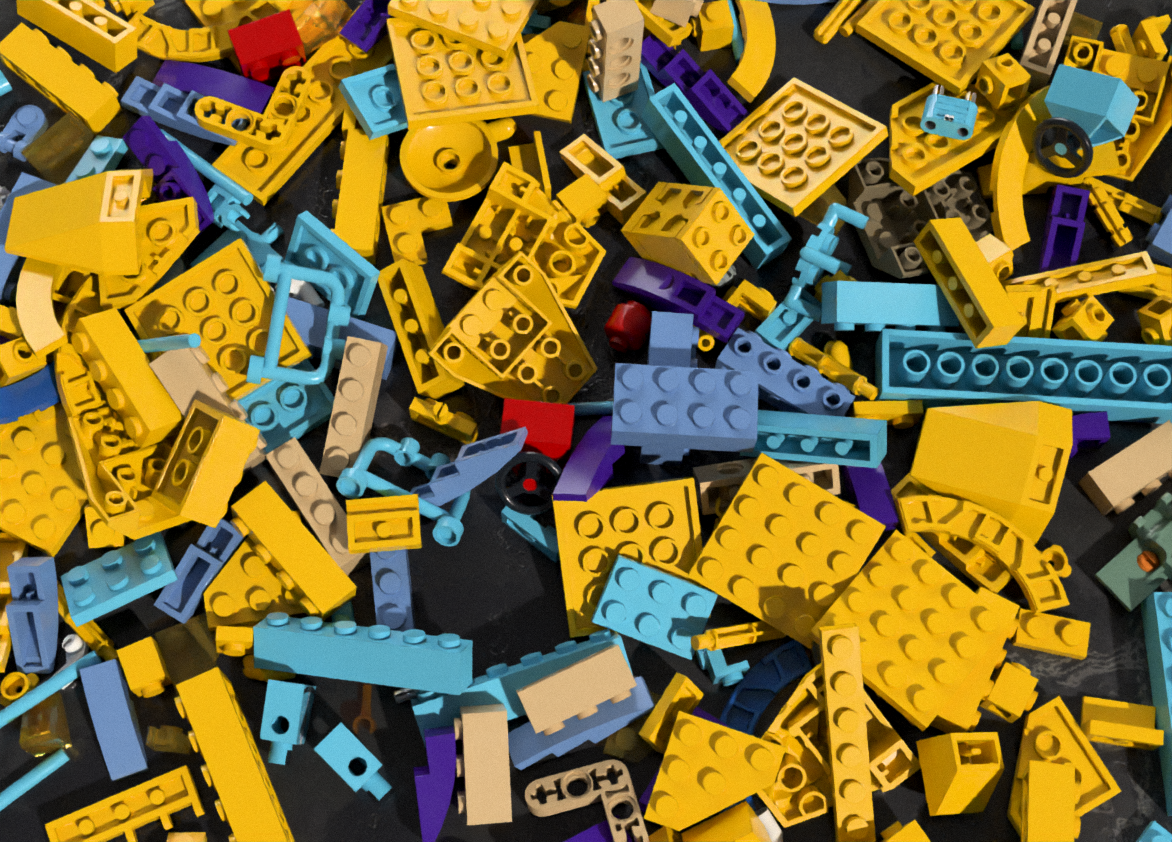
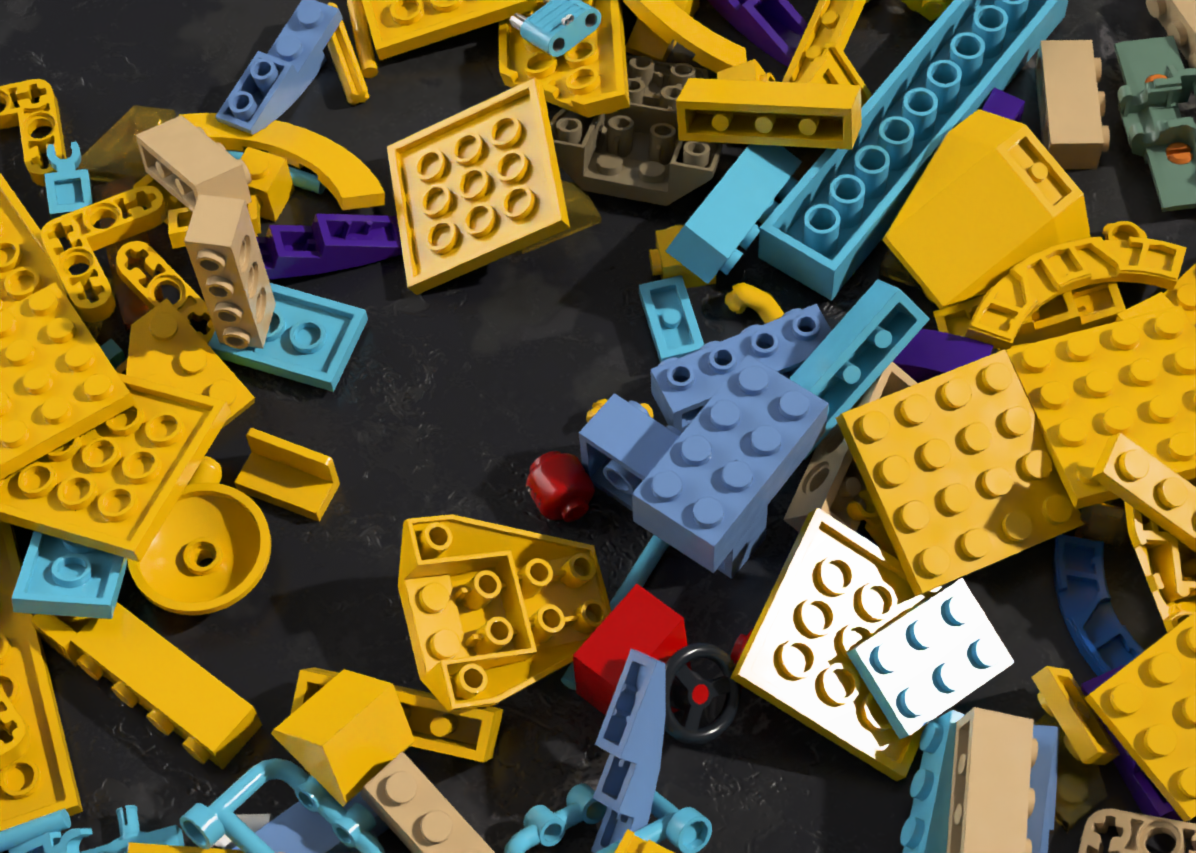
camera: 50 degrees left, 10 degrees down
medium azure plate [284,210,380,320] -> none
yellow plate [381,197,453,265] -> none
yellow plate [409,397,479,444] -> none
yellow wedge [442,161,606,309] -> none
medium azure plate [501,506,560,563] -> none
dark purple slope [553,416,625,502] -> none
yellow brick [556,173,608,228] -> none
yellow slope [559,134,648,225] -> none
dark purple slope [612,257,744,343] -> none
yellow piece [621,182,754,289] -> none
medium azure brick [641,83,792,270] -> none
yellow piece [691,620,786,651] -> none
medium azure bracket [696,648,750,686] -> none
yellow bracket [723,279,777,323] -> none
medium azure plate [784,203,869,322] -> none
yellow piece [788,337,879,400] -> none
yellow plate [848,400,923,429] -> none
yellow brick [1051,295,1114,342] -> none
none -> yellow slope [271,669,415,807]

